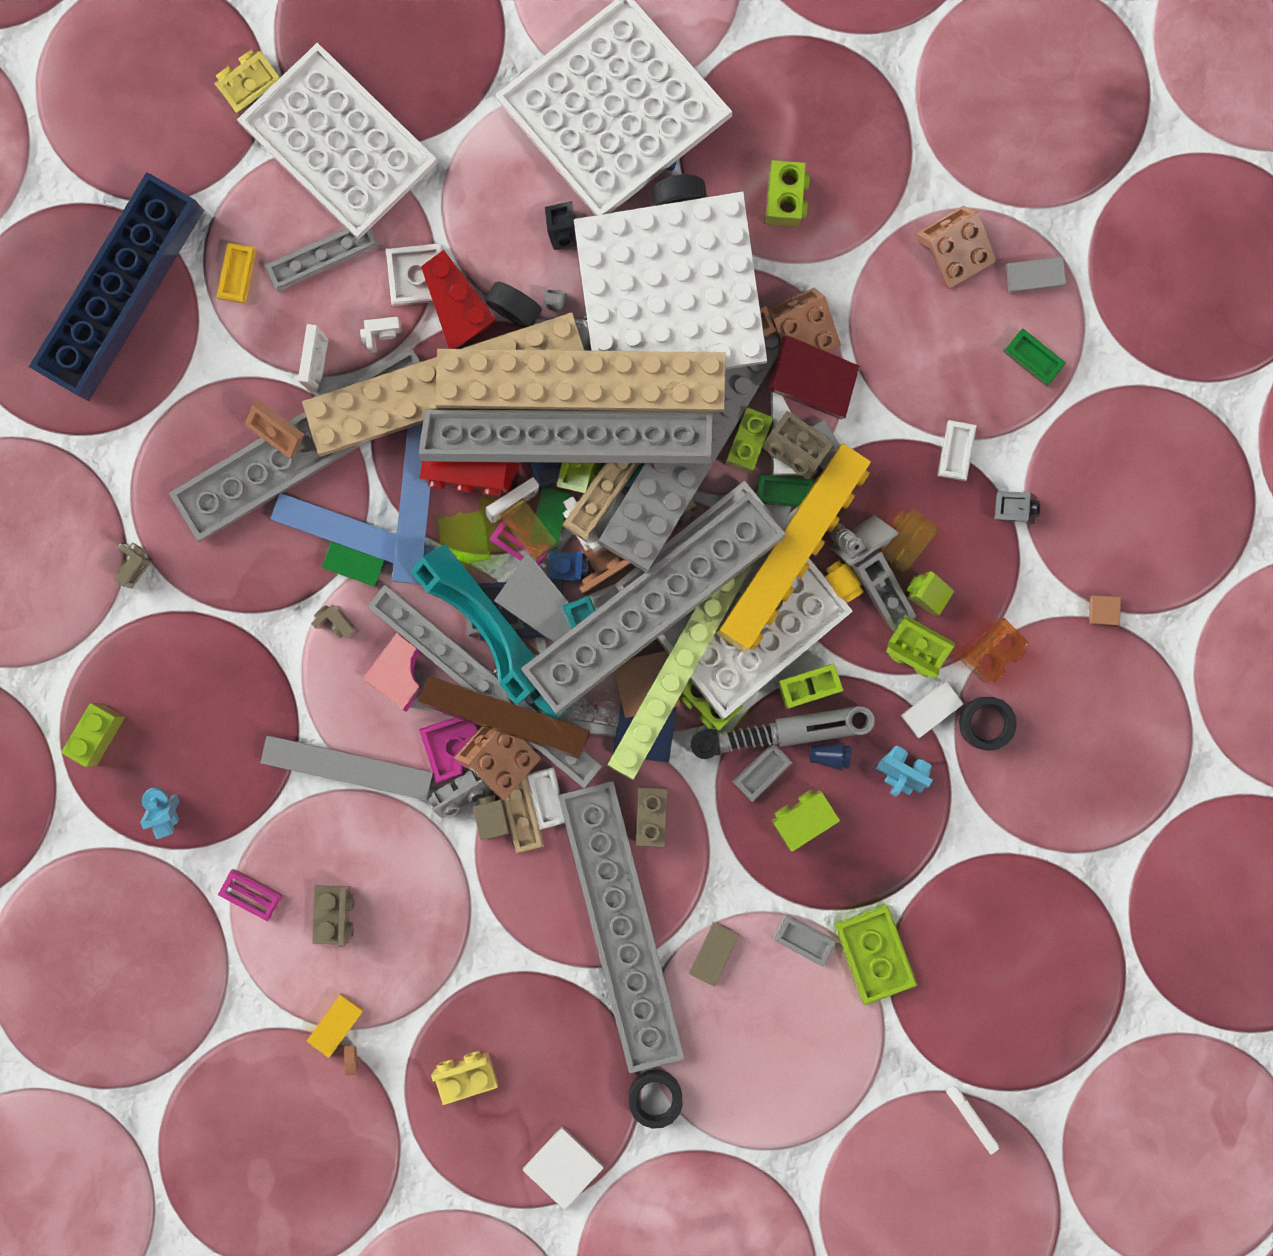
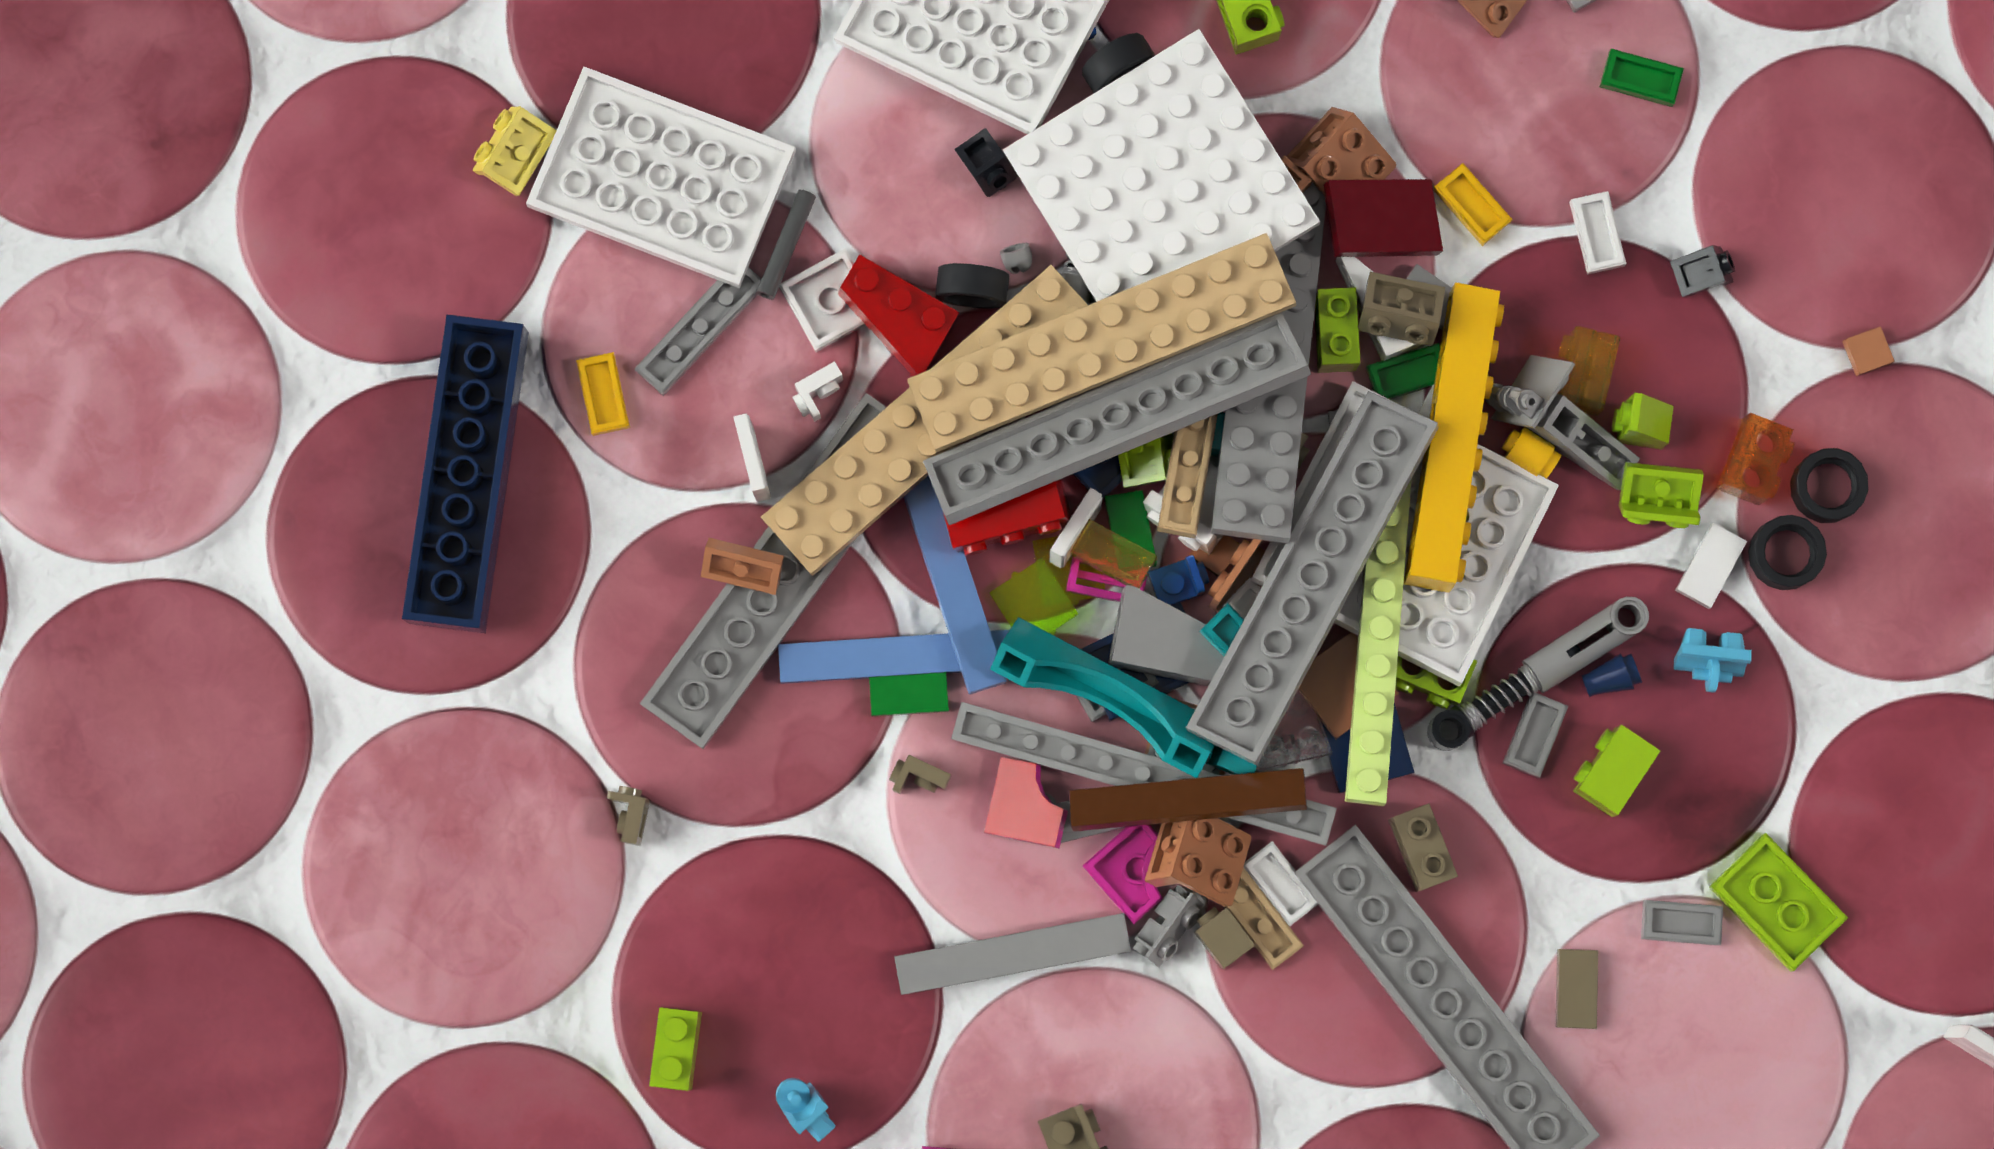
camera: 20 degrees left, 5 degrees down
lime brick [777,663,843,708] -> none
none -> dark grey piece [756,190,816,300]
none -> yellow tile [1433,163,1513,246]
none -> black tyre [1790,448,1869,523]

